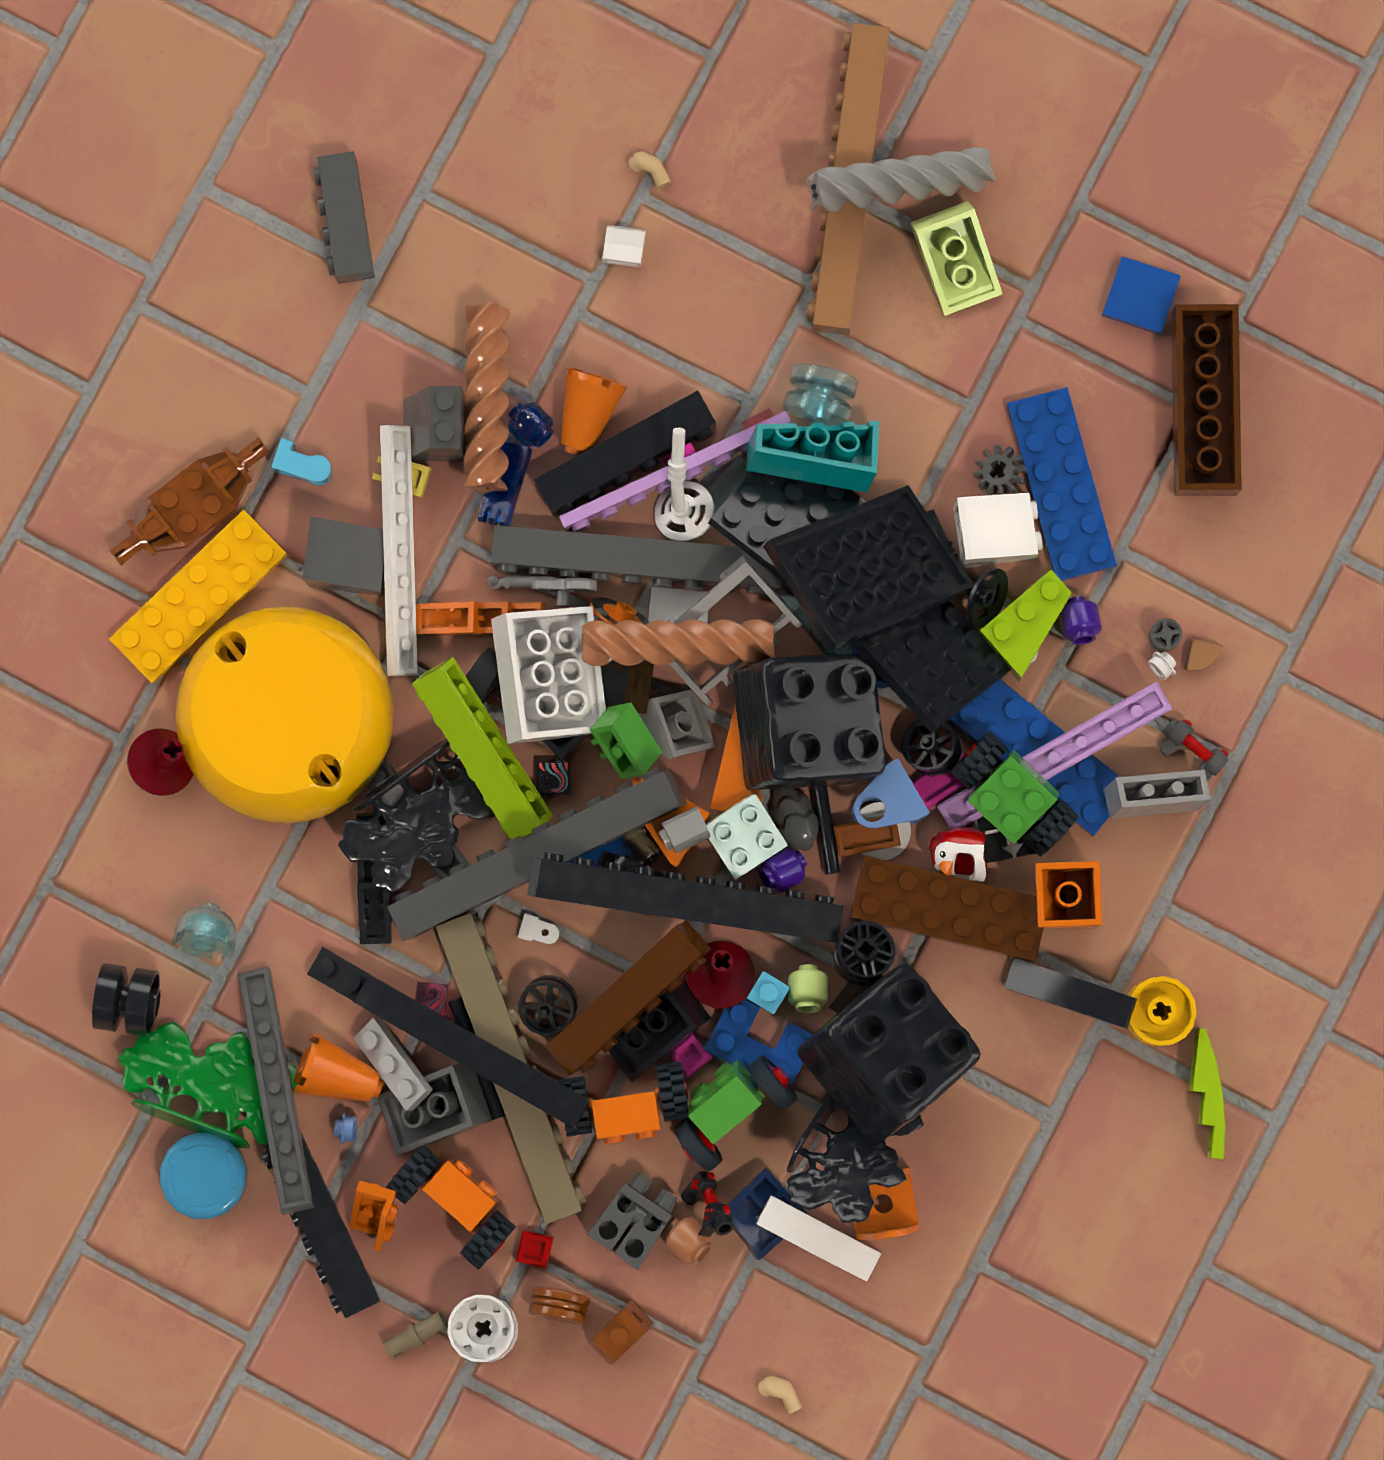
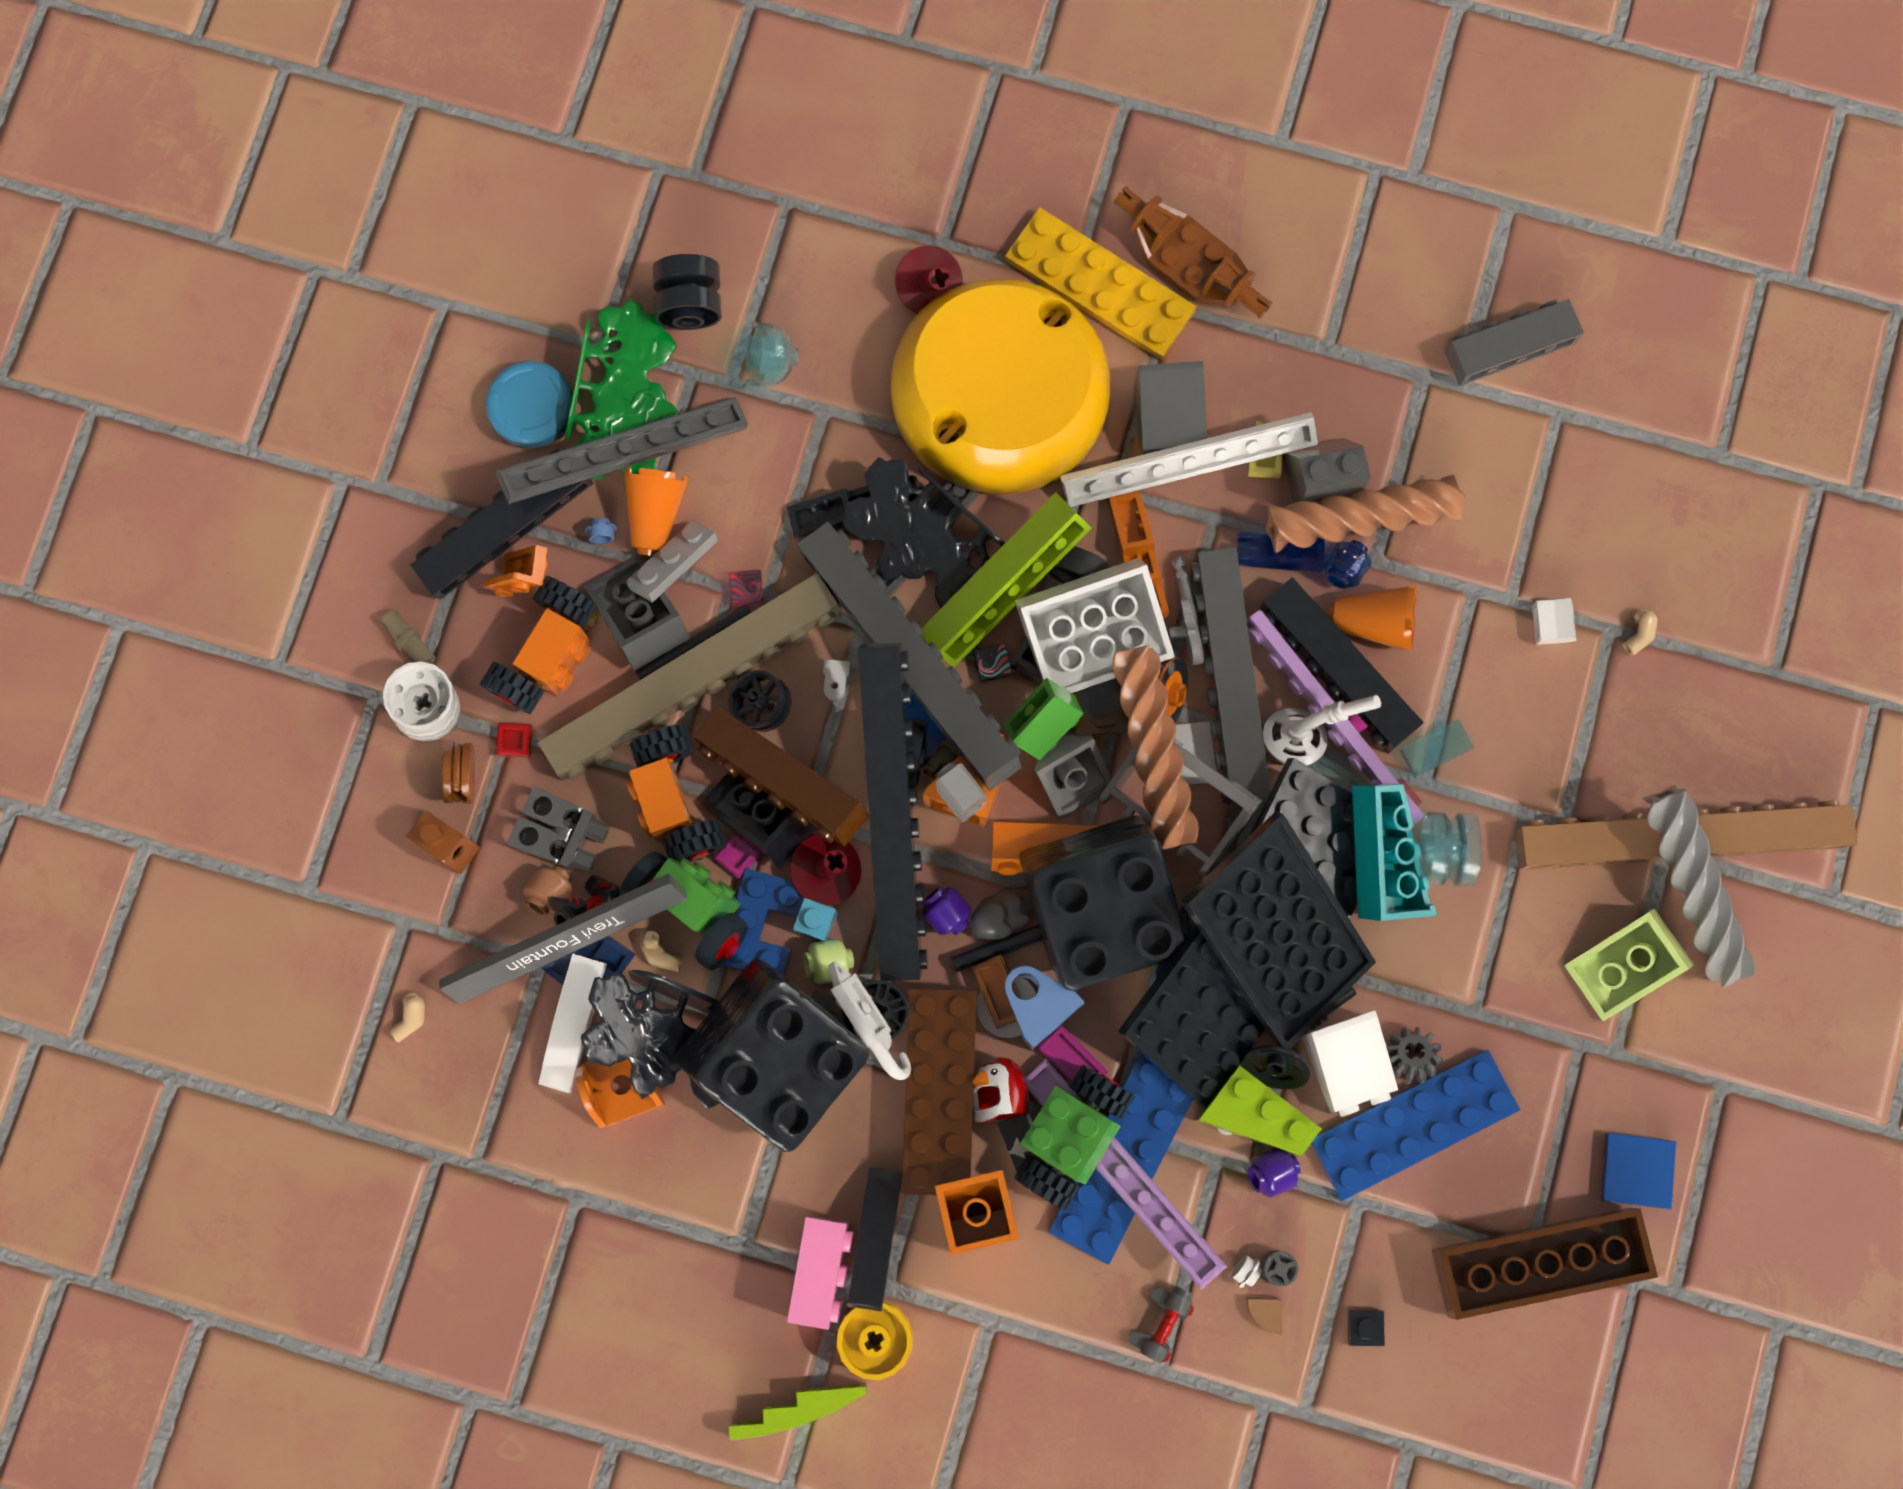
camera: 75 degrees right, 5 degrees down
medium azure leg [271,438,333,486] -> none
black slope [307,947,591,1129] -> none
light aqua bracket [706,794,788,880] -> none
black wheel [901,719,962,777] -> none
light grey brick [1104,770,1211,819] -> none
none -> dark grey tile [439,874,687,1004]
none -> tan arm [640,931,683,972]
none -> bright pink brick [787,1216,855,1330]
none -> white plate [828,961,911,1080]
none -> black plate [1347,1310,1385,1346]
none -> clear light blue tile [1399,719,1474,778]

